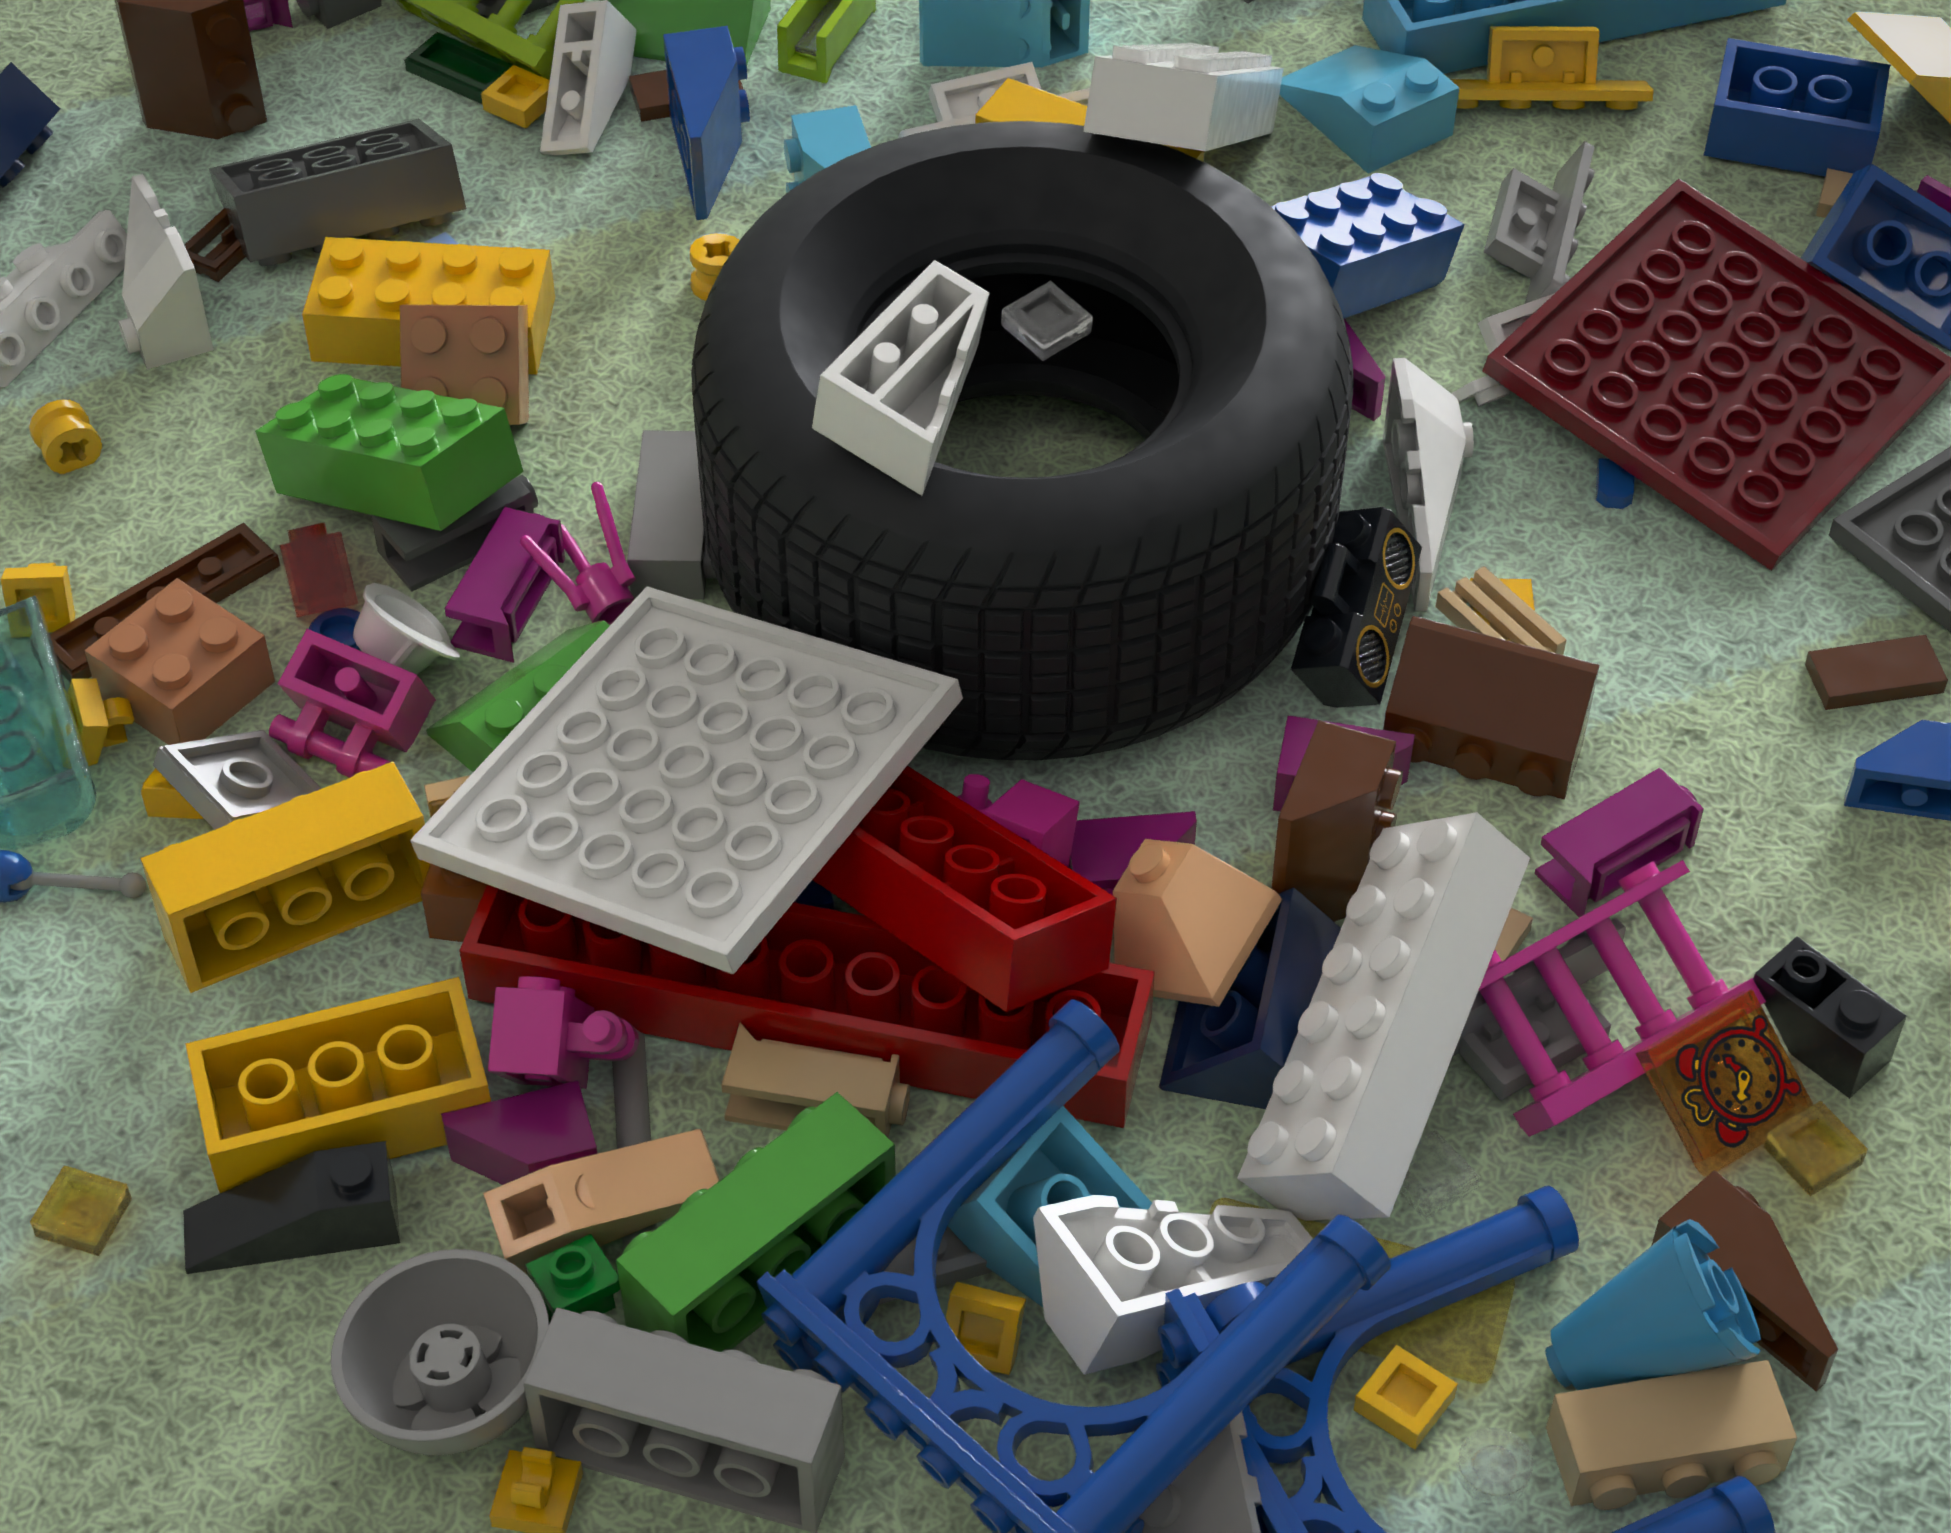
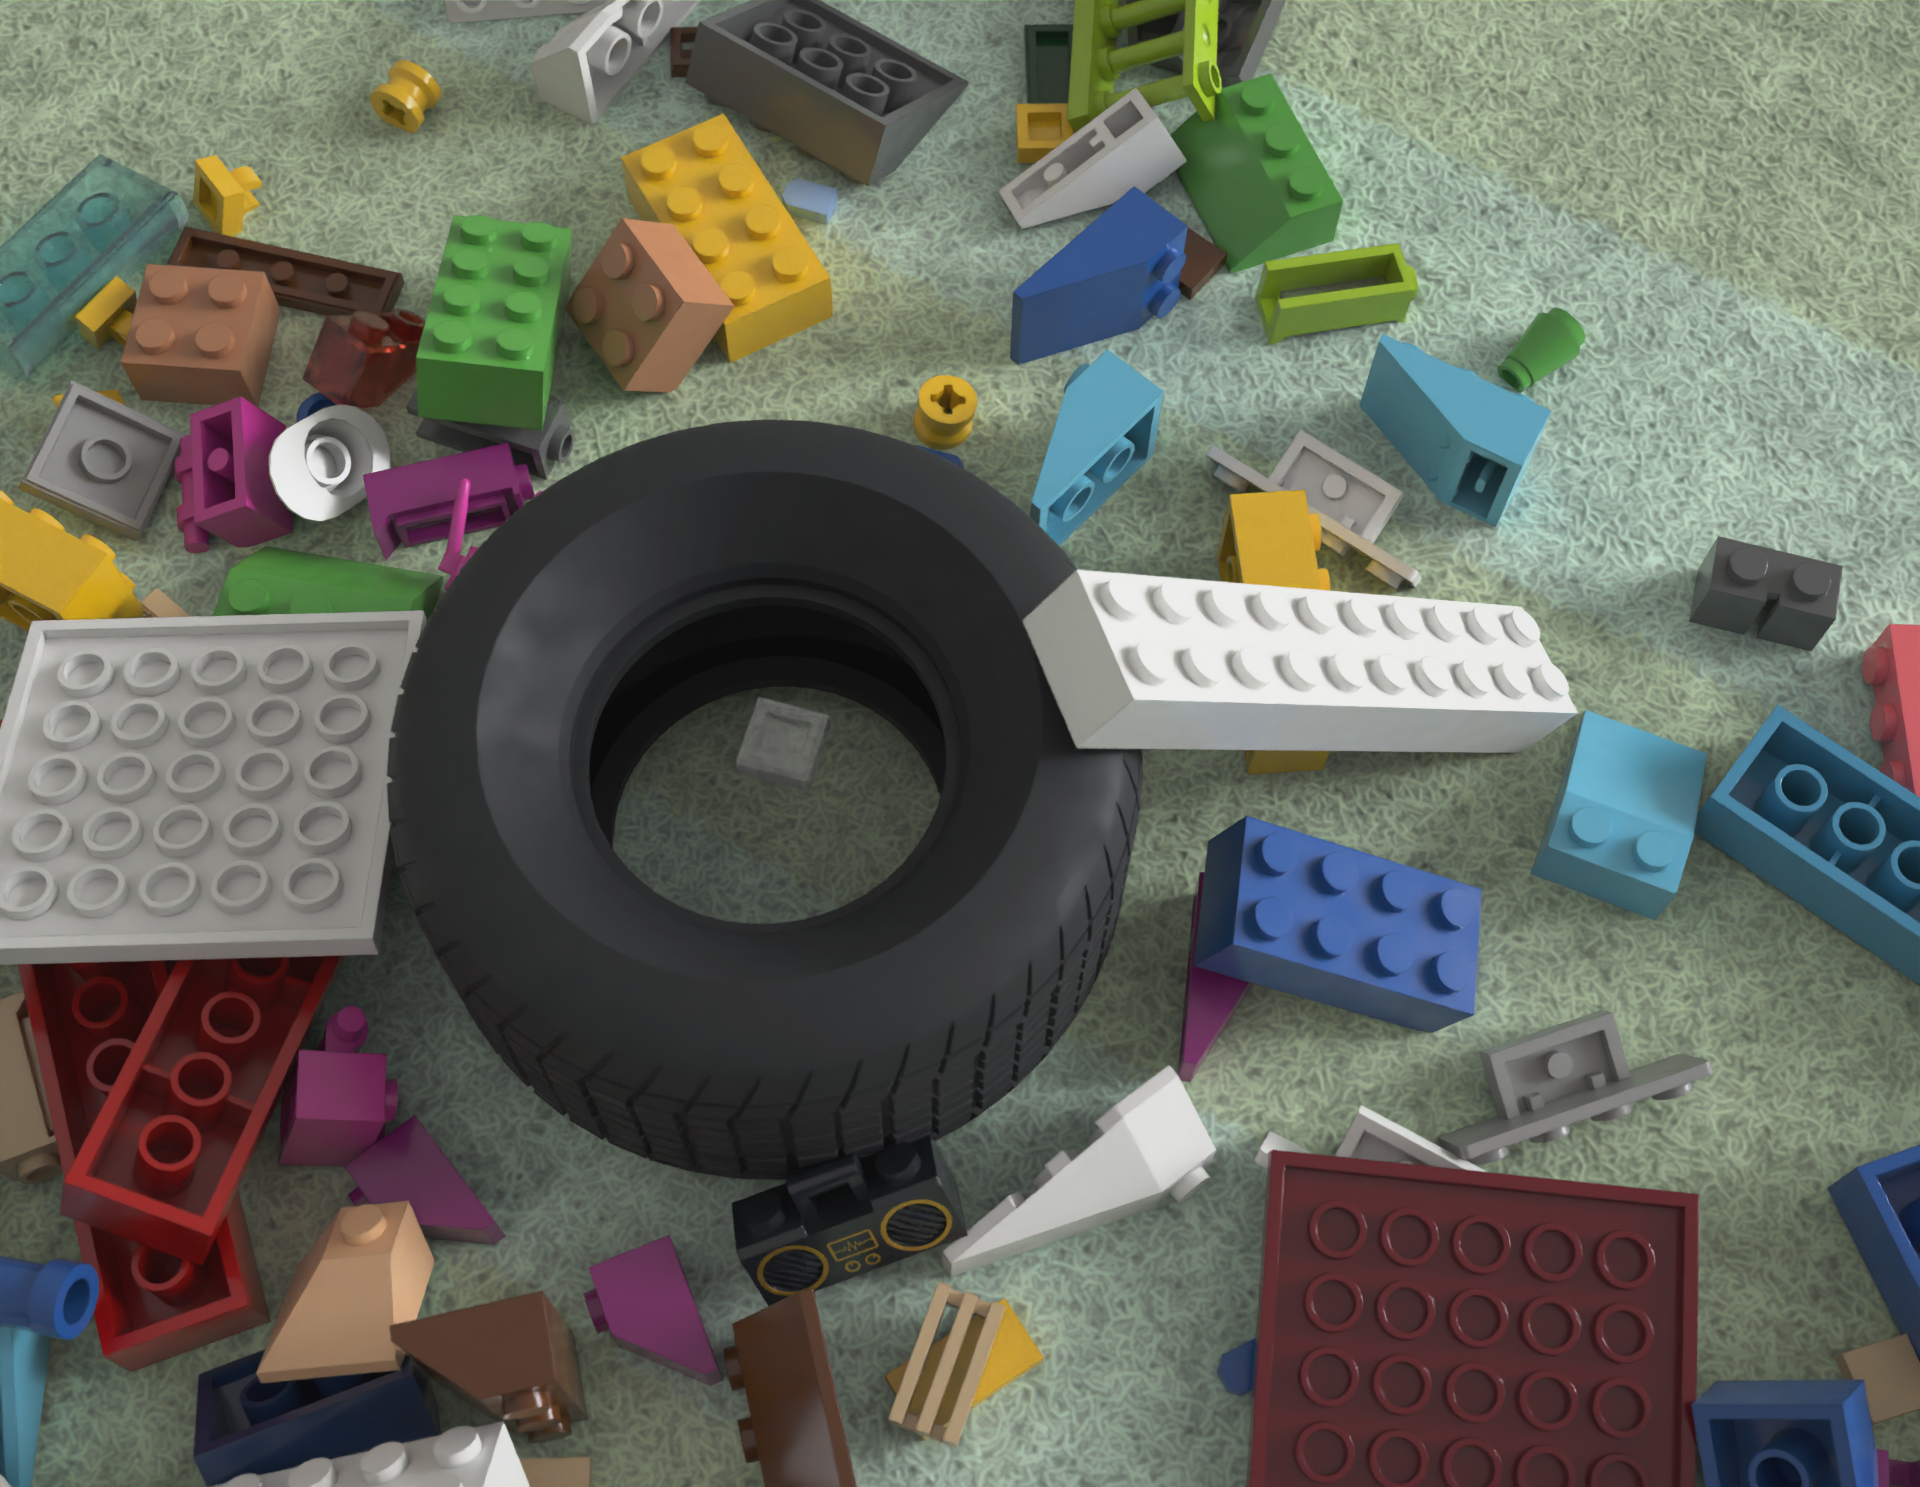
camera: 55 degrees right, 15 degrees up
white wedge [812,260,989,496] -> none
yellow bracket [1450,26,1654,110] -> none

